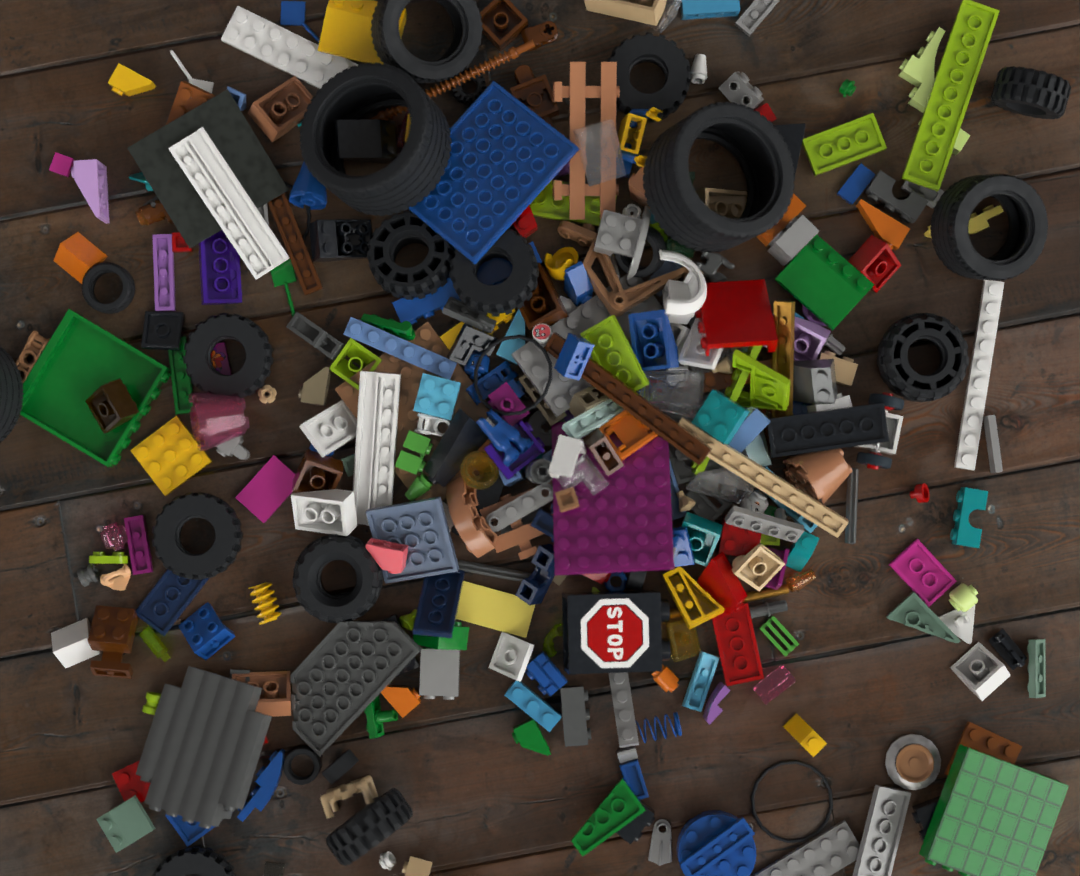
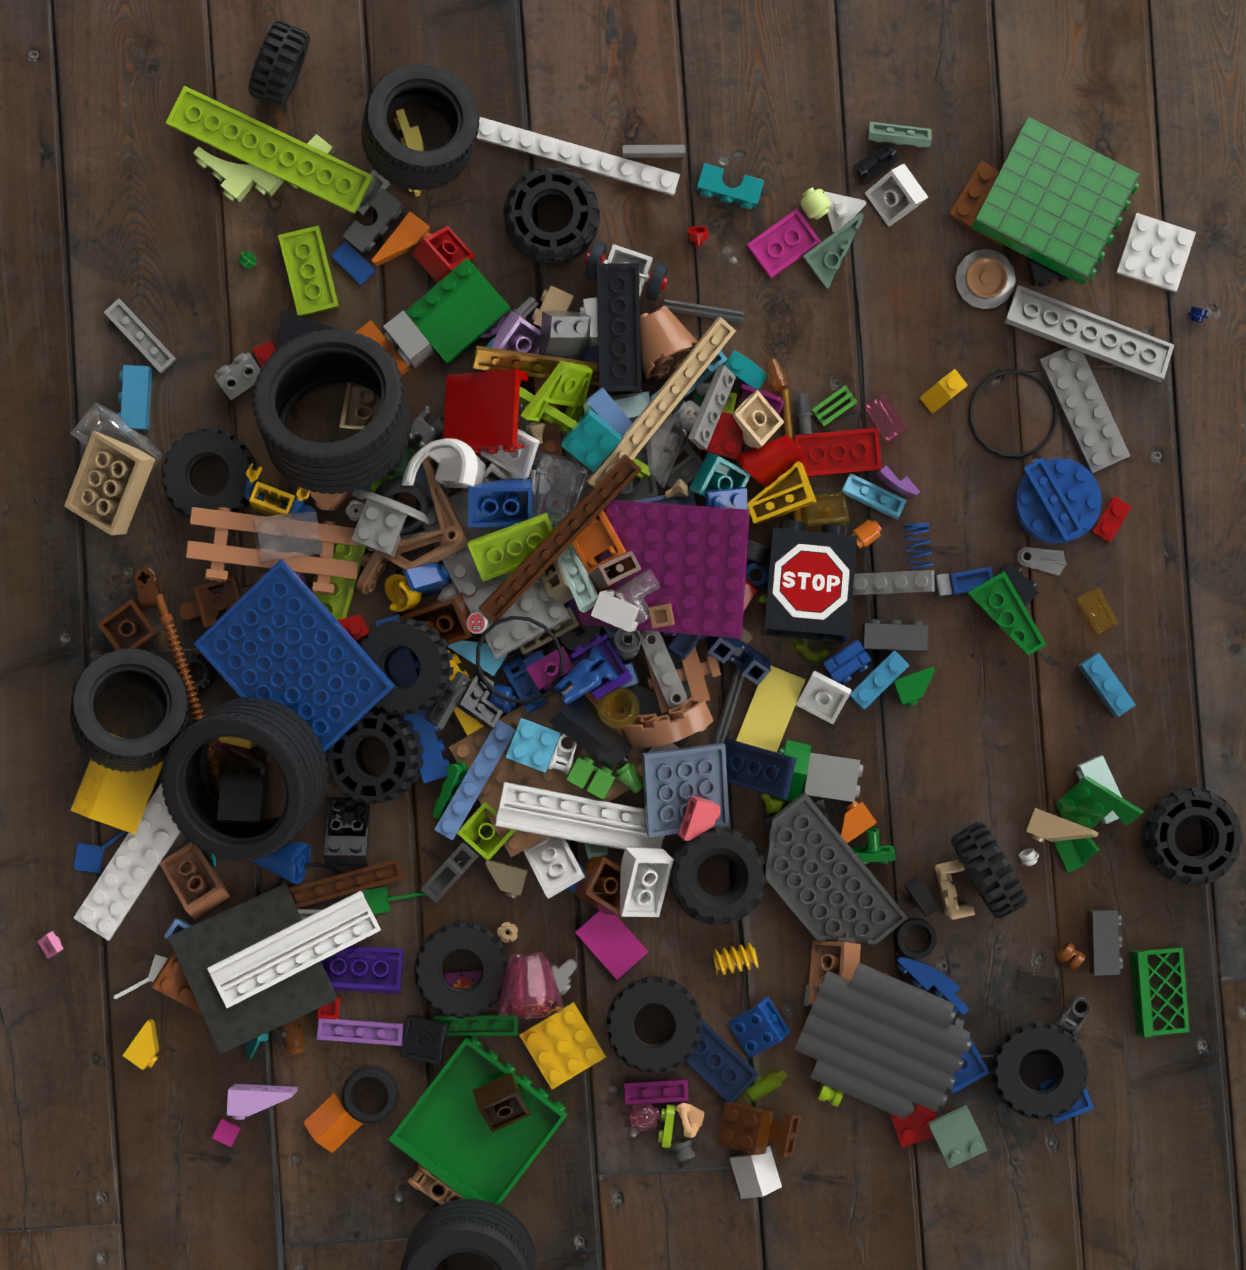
camera: 85 degrees left, 0 degrees up
blue hinge [554,333,595,380] -> none
white cone [690,54,707,84] -> none

